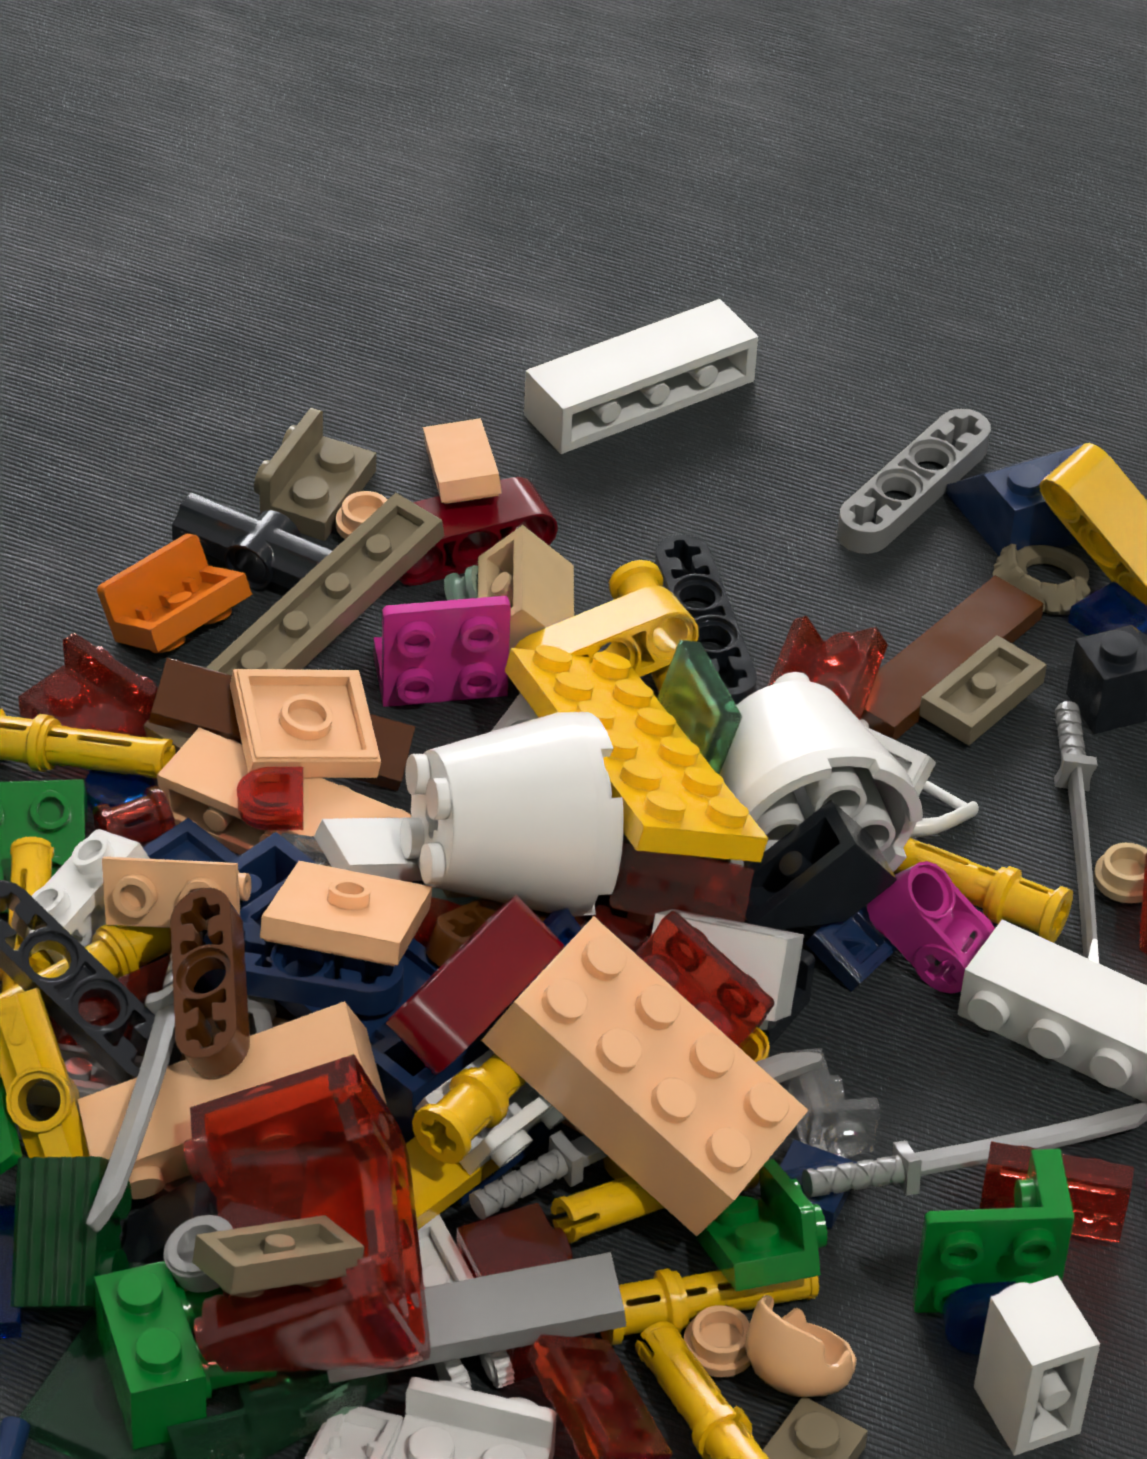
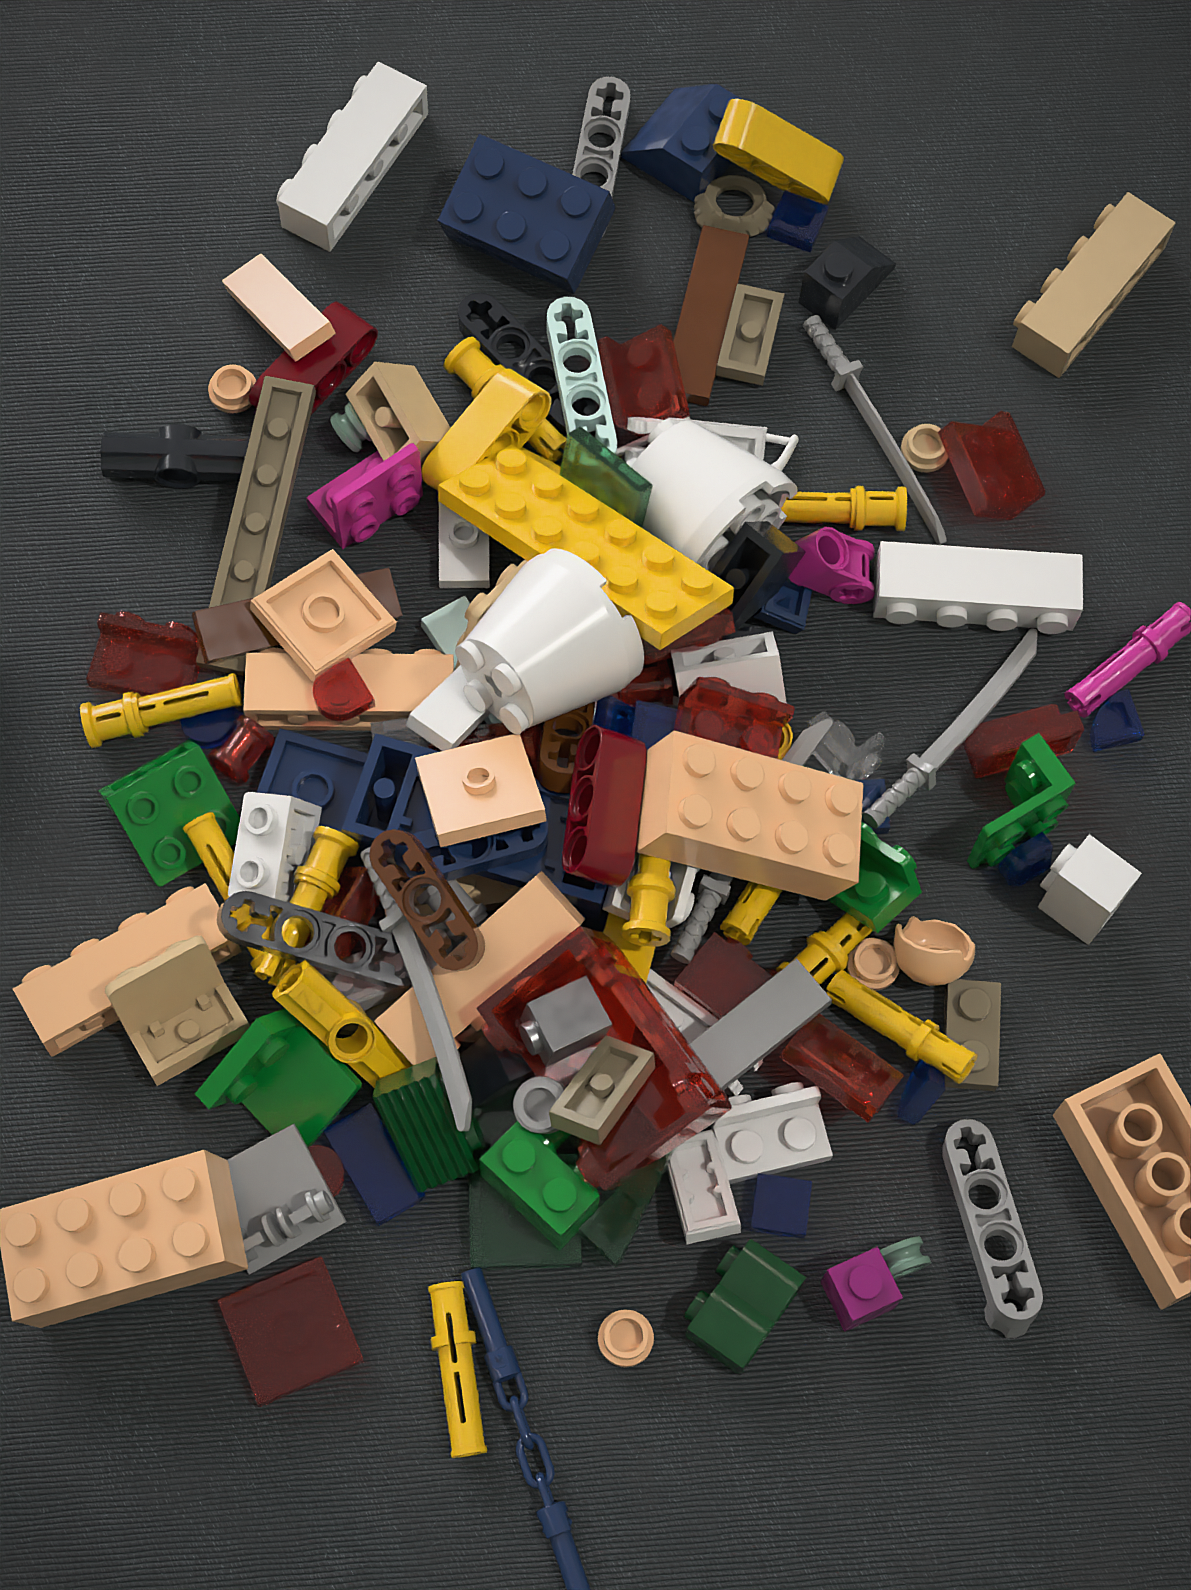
camera: 30 degrees left, 25 degrees up
orange bracket [97,533,252,653] -> none
light nougat hinge [102,857,251,930] -> none
dark tan bracket [254,408,376,541] -> none
none -> dark blue brick [437,134,616,294]
none -> flat silver brick [519,976,612,1067]
none -> light aqua beam [547,297,617,475]

